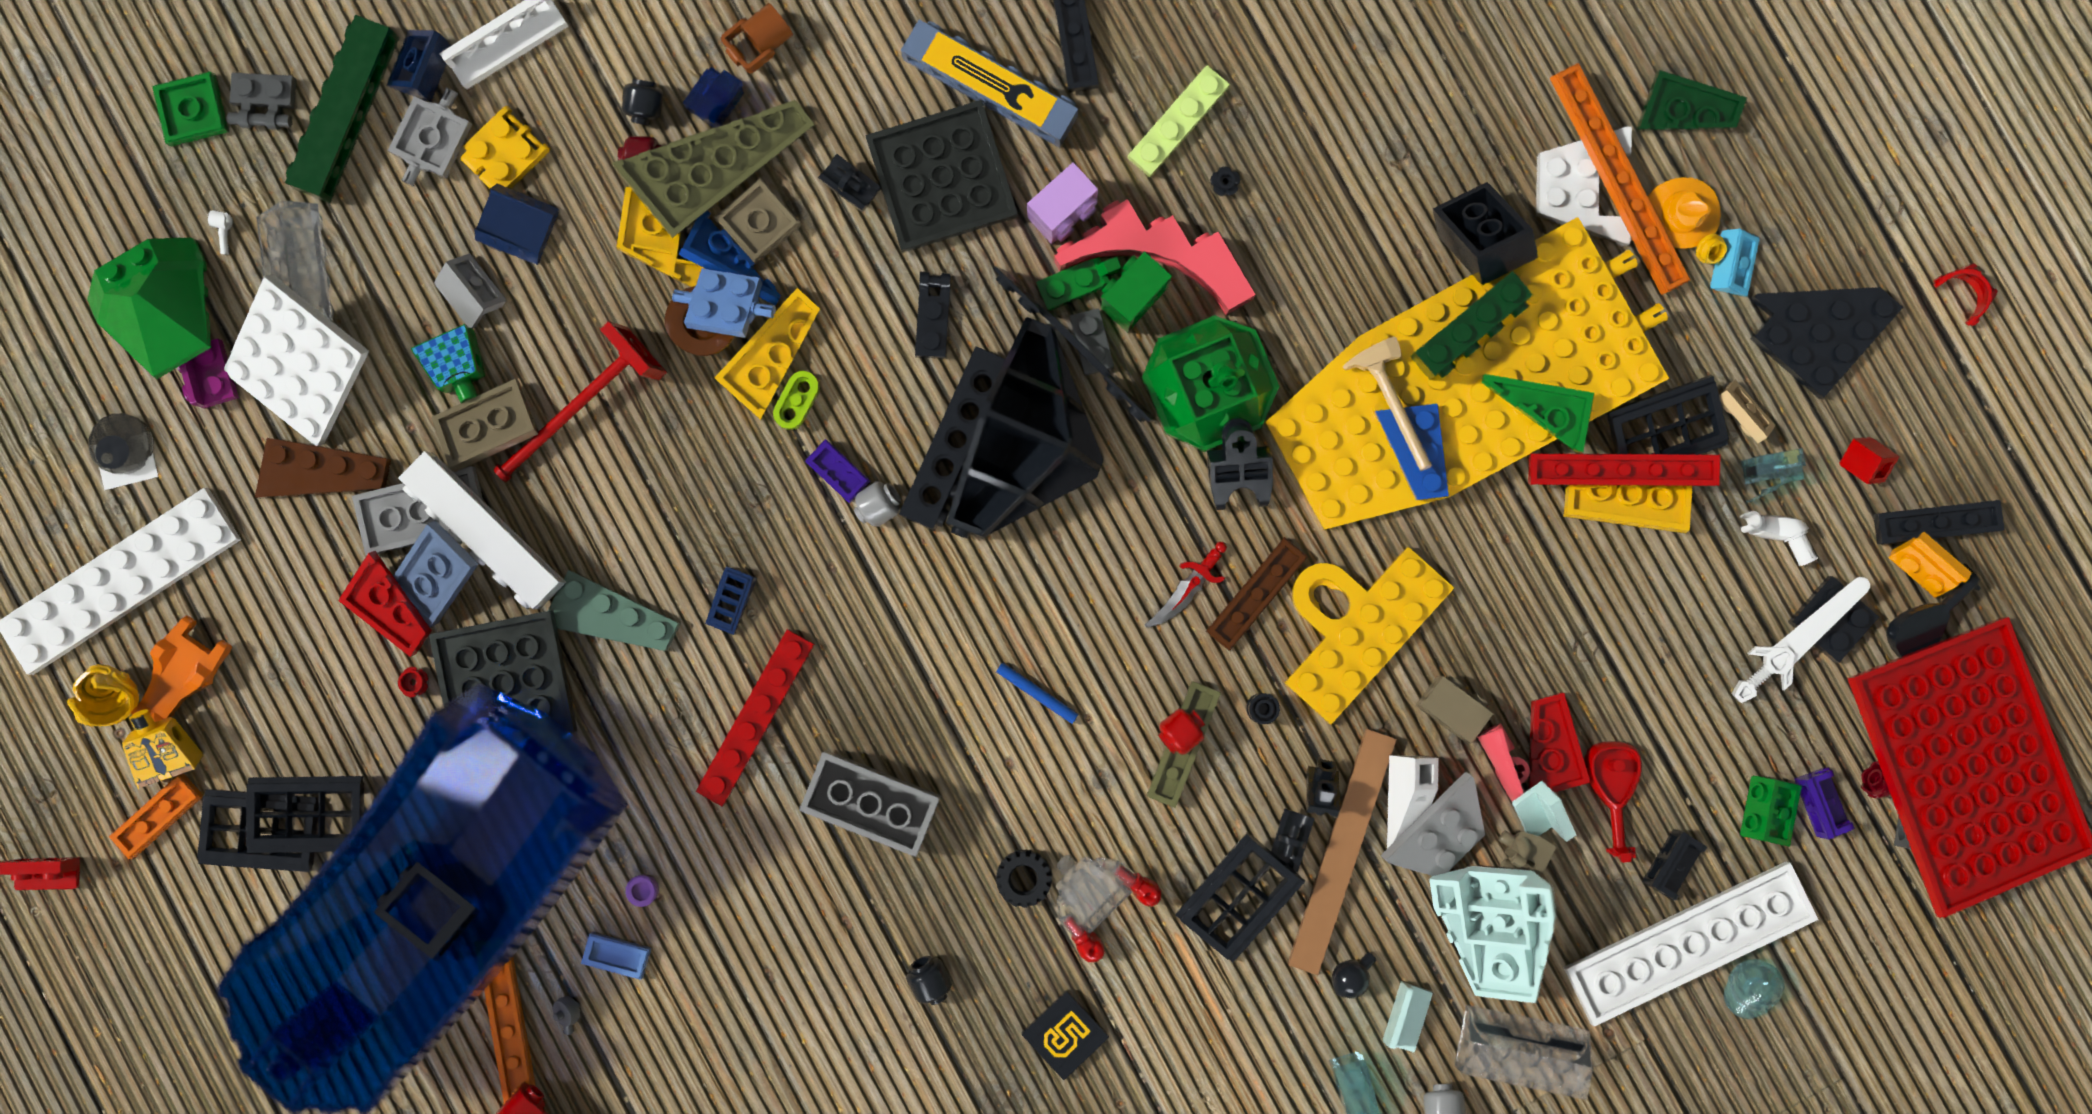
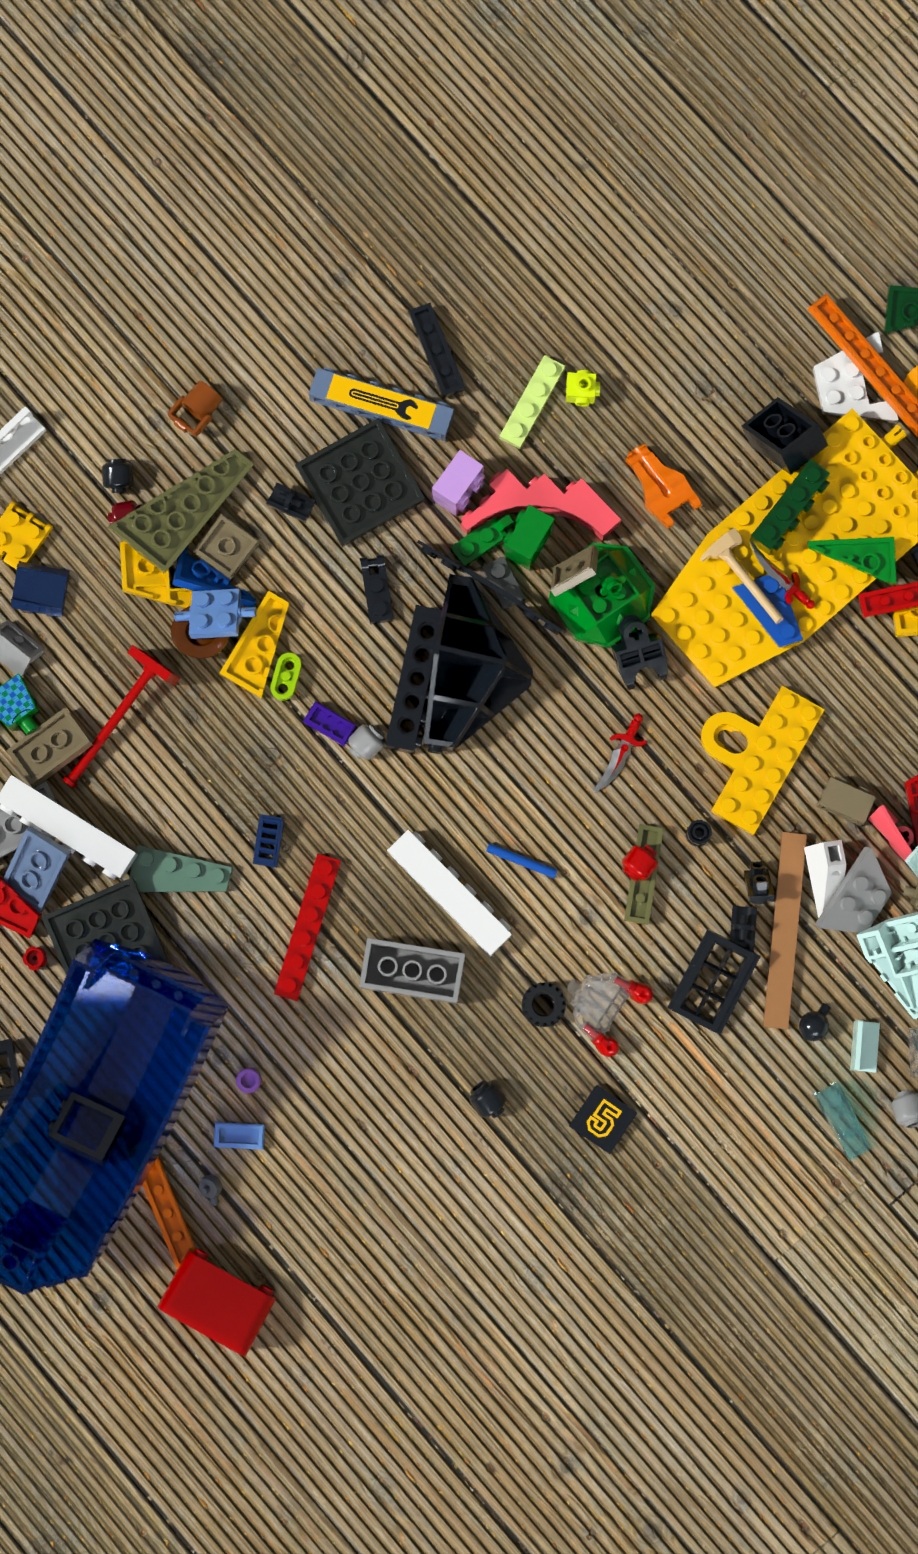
camera: 10 degrees left, 5 degrees down
clear blue piece [683,67,744,128] -> none
reddish brown tile [1205,537,1308,651] -> none
black plate [1210,167,1241,196] -> none
none -> white brick [387,830,512,957]
none -> dark tan plate [550,545,599,597]
none -> neon yellow brick [566,370,600,407]
none -> orange animal [626,444,702,529]
none -> piece [750,541,815,609]

